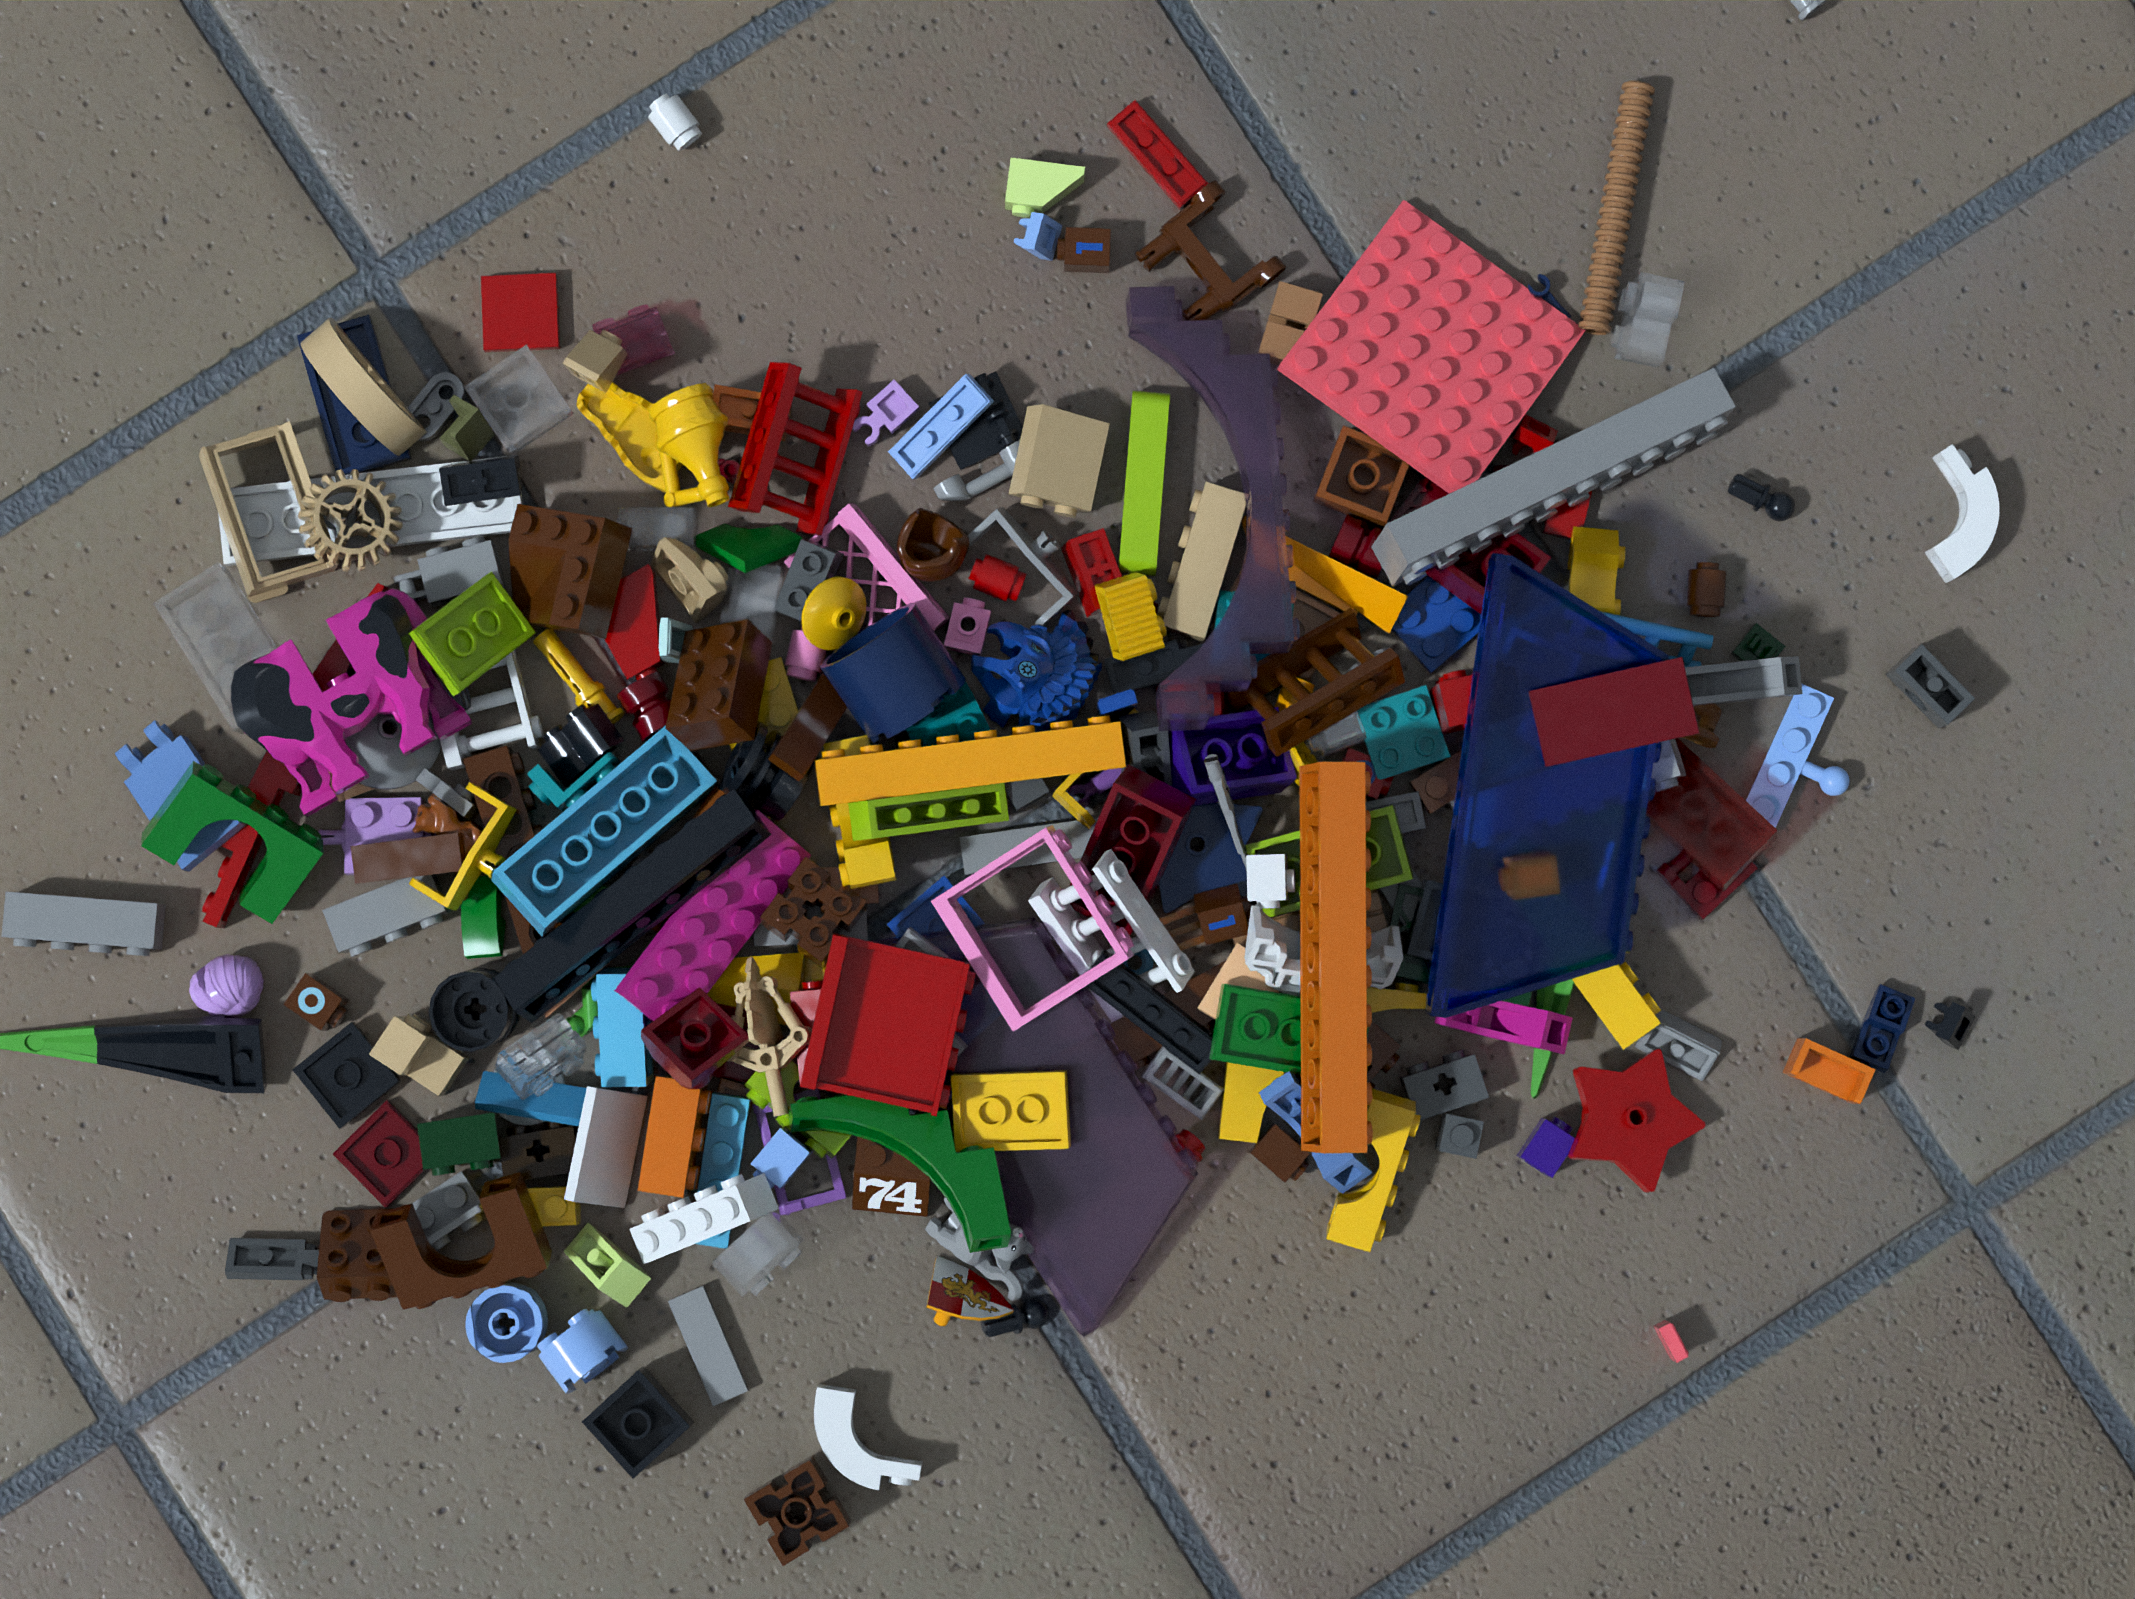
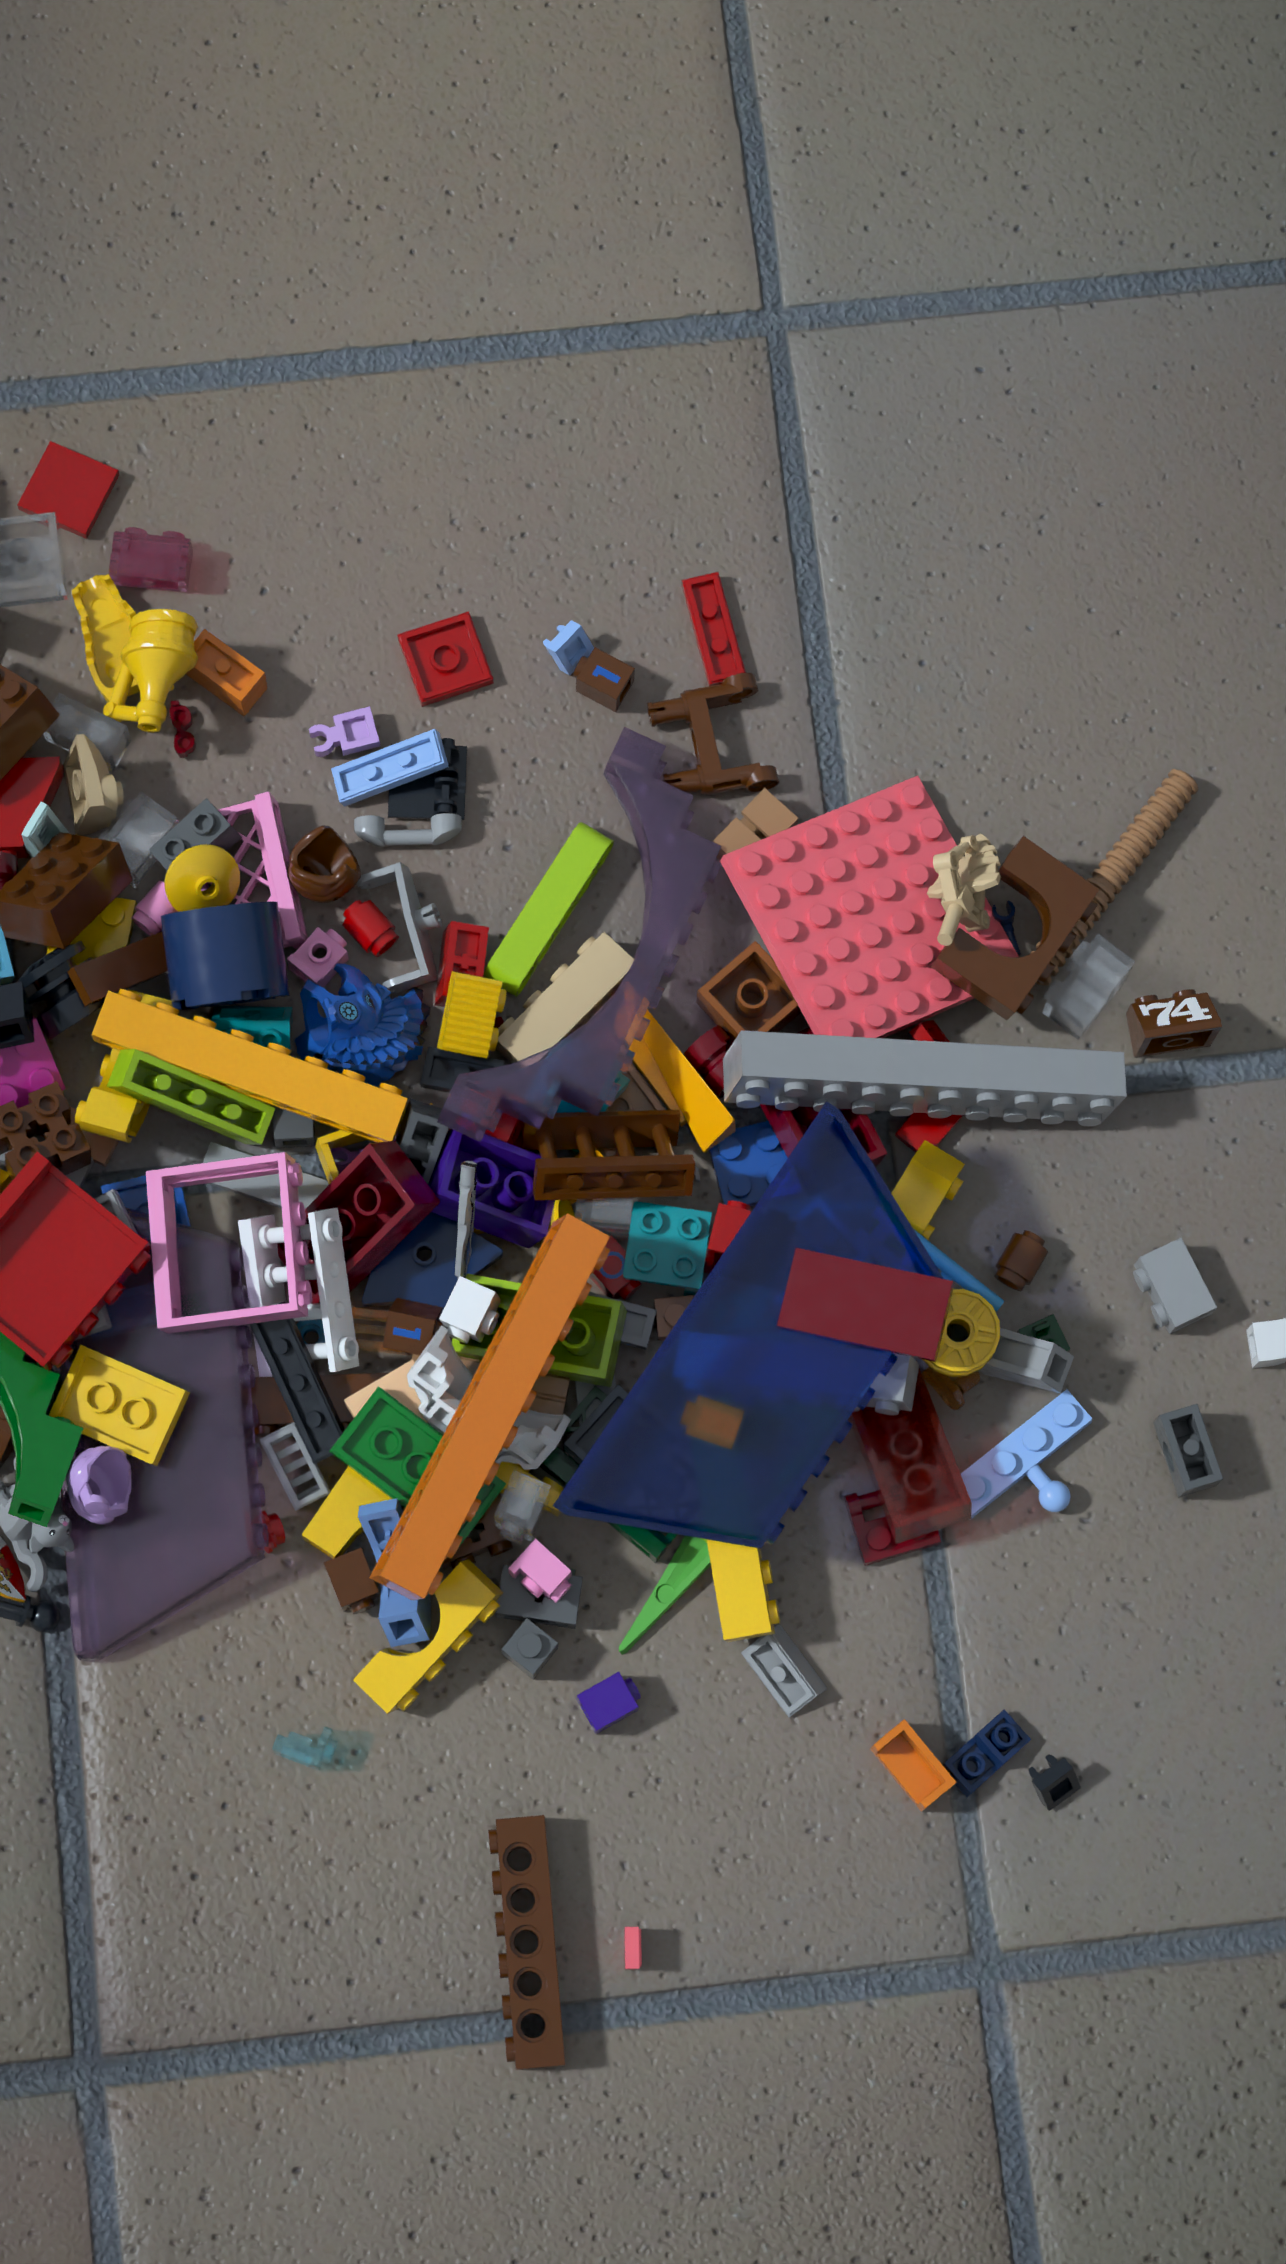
camera: 25 degrees right, 10 degrees down
tan slope [563,330,628,393] -> none
white brick [648,93,702,151] -> none
green tile [696,523,803,574] -> none
red fence [728,362,863,536] -> none
yellowish green slope [1005,157,1085,218] -> none
tan brick [1009,404,1110,518] -> none
blue tile [1097,689,1138,718] -> none
dark pink arch [1434,986,1573,1055] -> none
red plate [1568,1048,1705,1193] -> none
black axle [1728,474,1795,522] -> none
none -> lavender hair [66,1446,132,1524]
none -> clear light blue bracket [272,1726,338,1771]
none -> red tile [397,611,494,707]
none -> reddish brown brick [488,1815,565,2070]
none -> clear brick [494,1470,551,1544]
none -> bright pink brick [508,1538,572,1603]
none -> yellow wheel [922,1289,1000,1377]
none -> tan bar [927,833,1001,946]
none -> reddish brown arch [931,835,1100,1020]
none -> reddish brown slope [1126,989,1222,1058]
none -> light grey brick [1133,1238,1217,1334]

